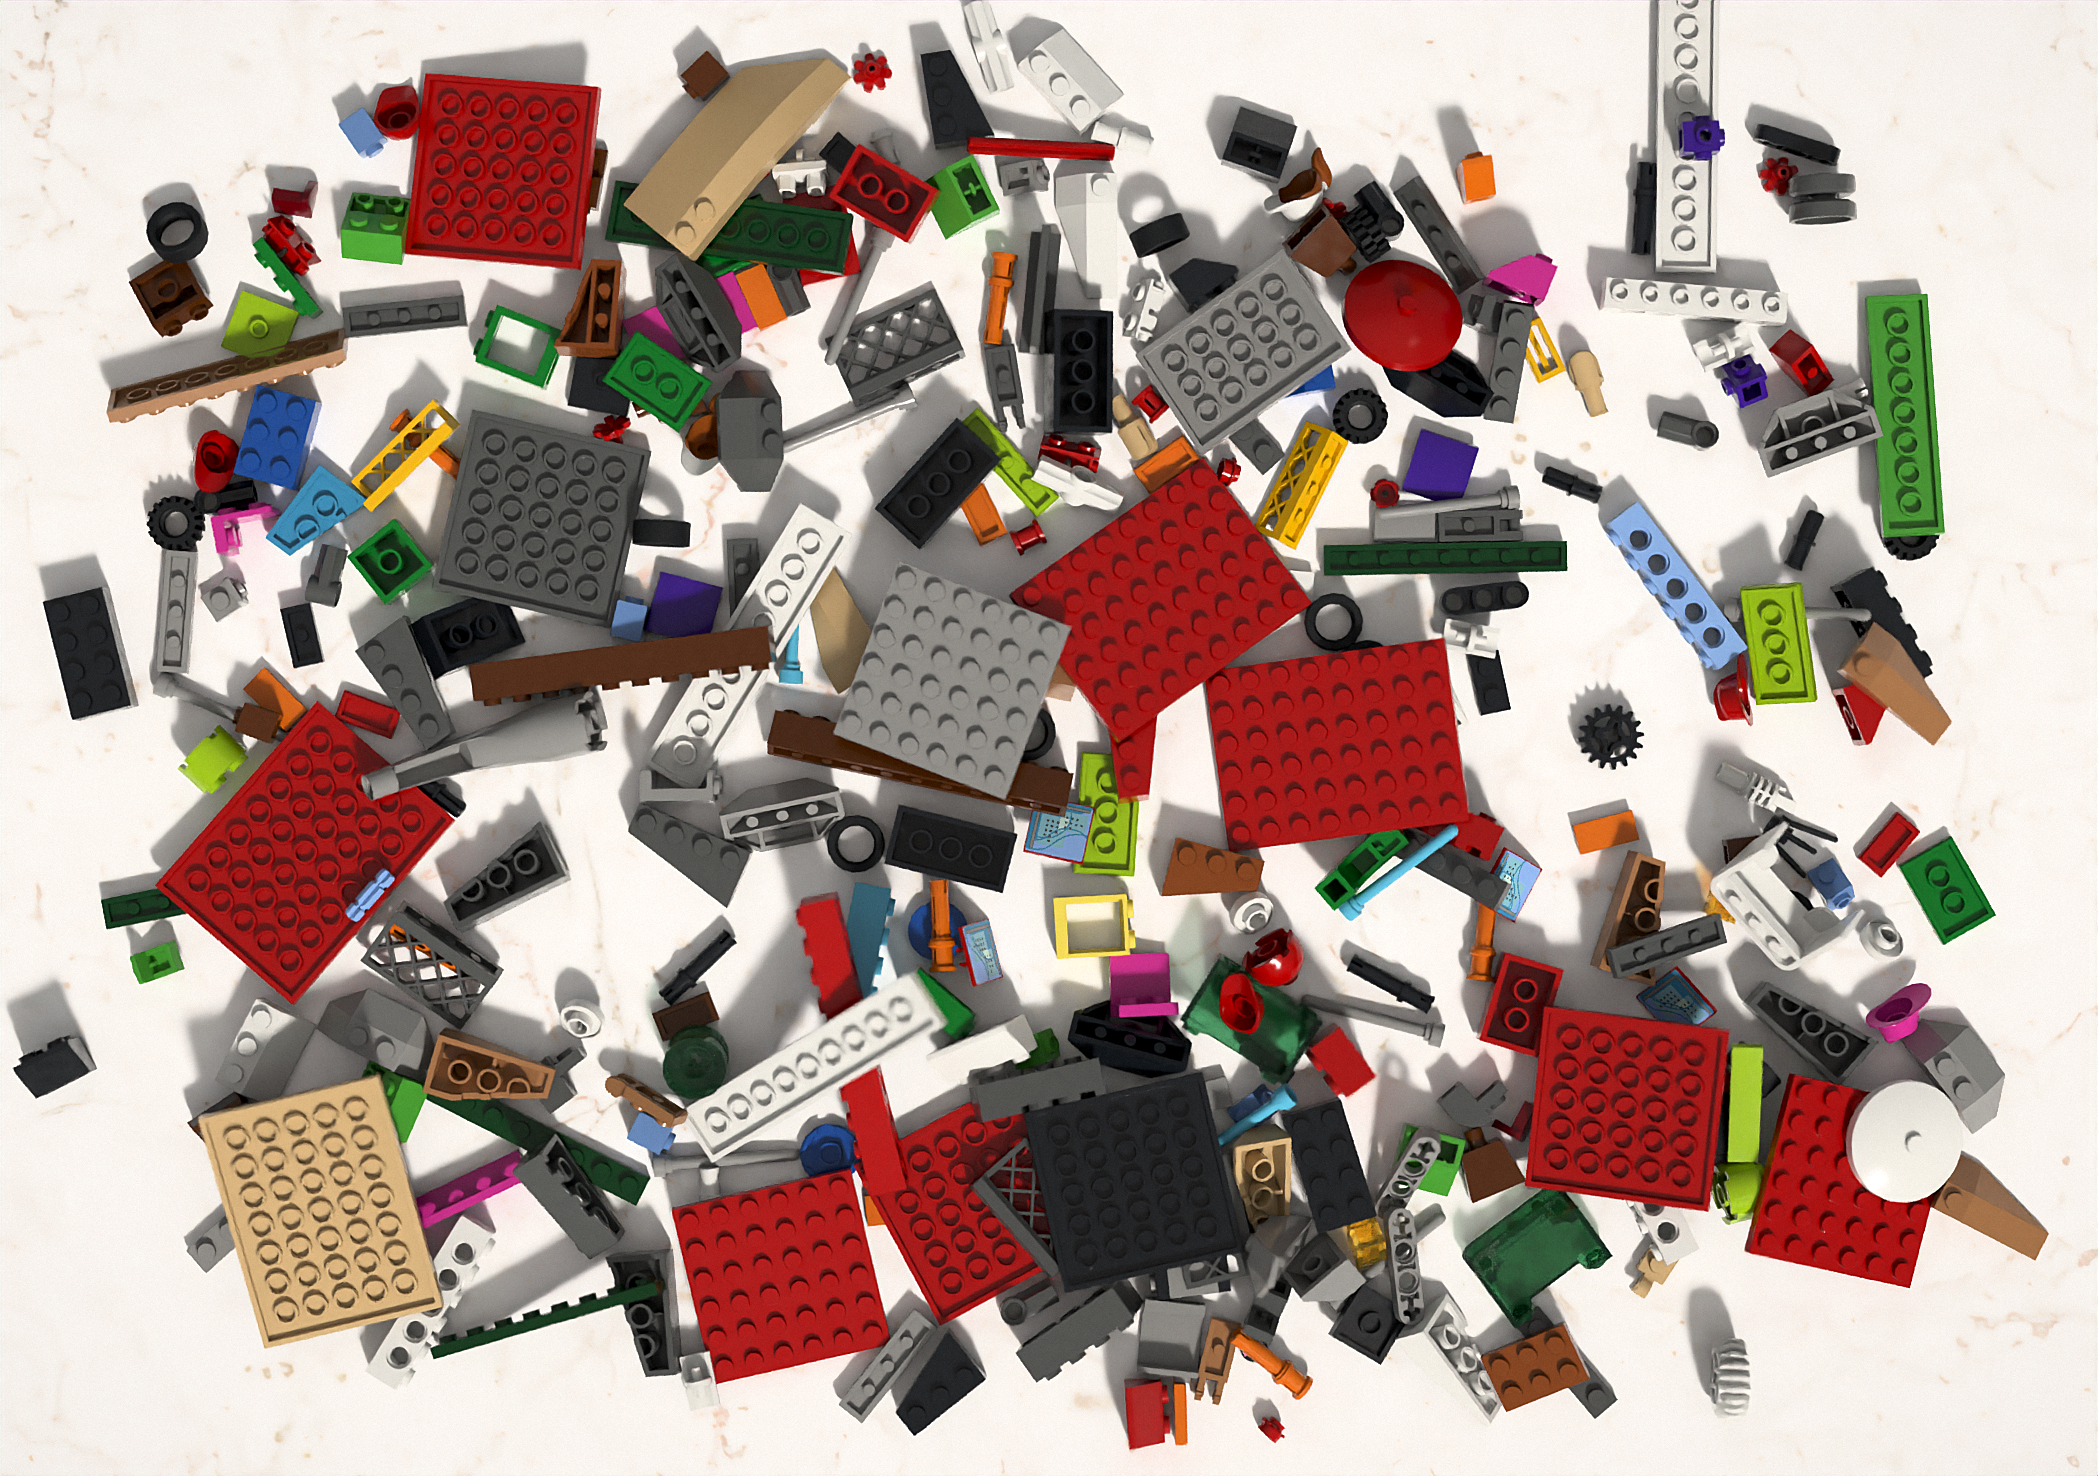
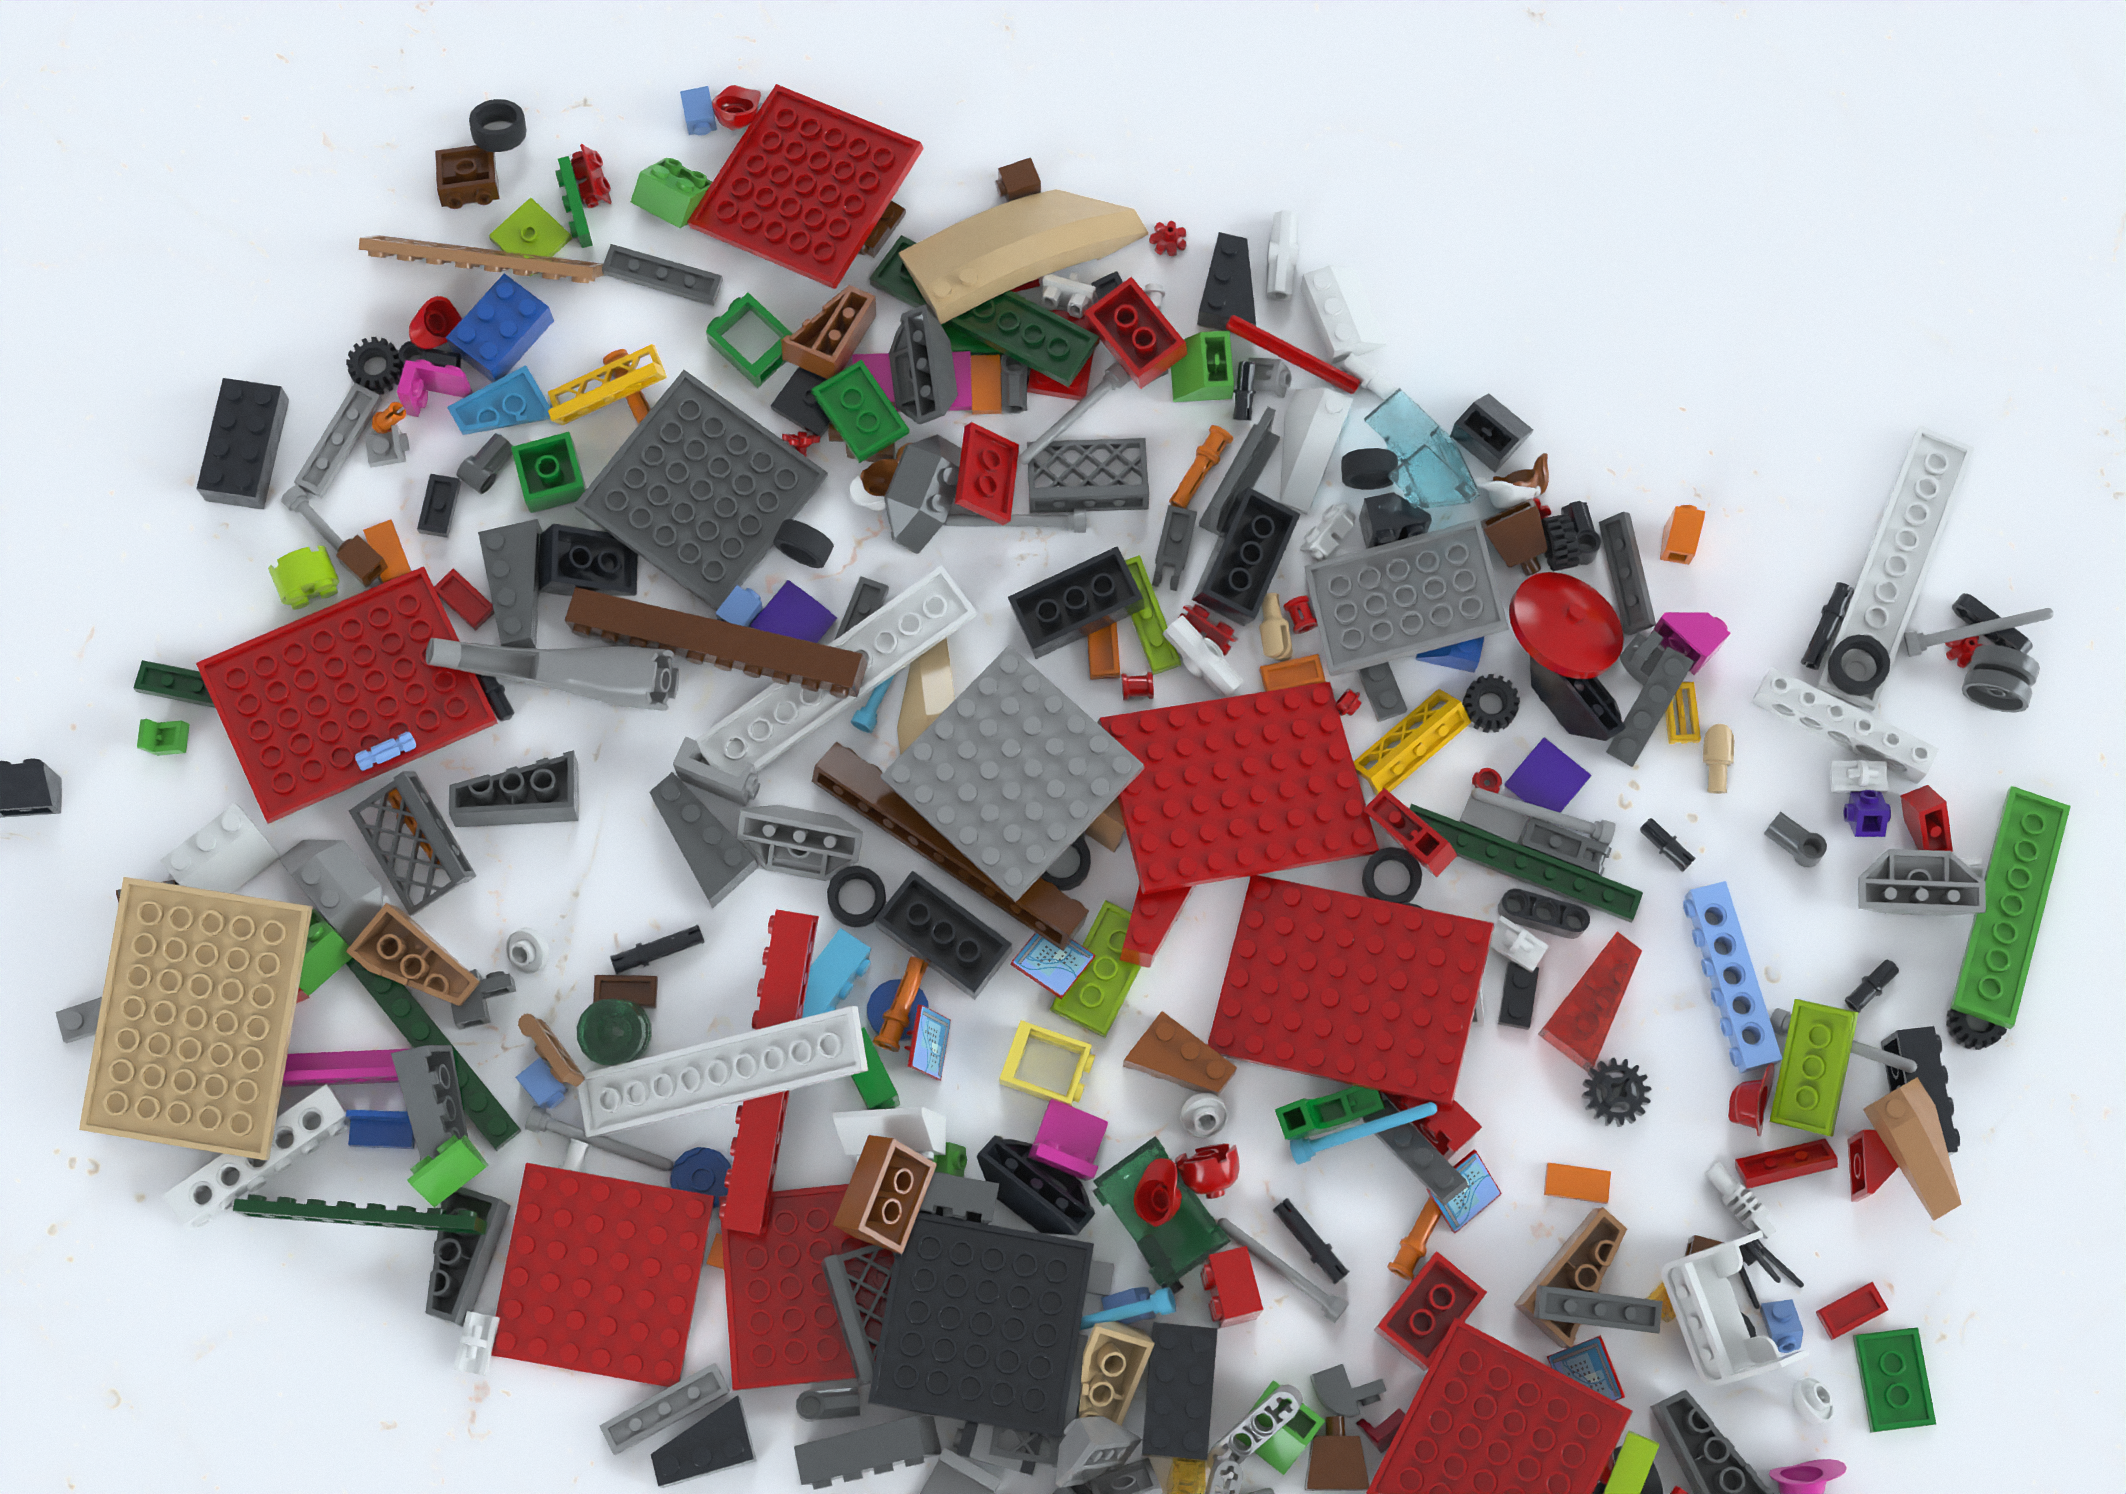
camera: 20 degrees right, 15 degrees down
dark red tile [271,180,318,219] -> none
dark purple brick [1678,115,1725,161] -> none
none -> blue panel [346,1110,415,1149]
none -> orange pin [372,402,406,434]
none -> bright green slope [407,1135,489,1208]
none -> dark orange slope [833,1135,937,1254]
none -> red plate [955,422,1019,526]
none -> black axle [1233,361,1256,421]
none -> red slope [1363,788,1458,878]
none -> clear light blue windscreen [1364,388,1480,509]
none -> clear red wedge [1538,931,1642,1073]
none -> red plate [1735,1138,1838,1189]
none -> black tyre [1828,634,1890,696]
none -> light grey piece [1904,608,2054,657]

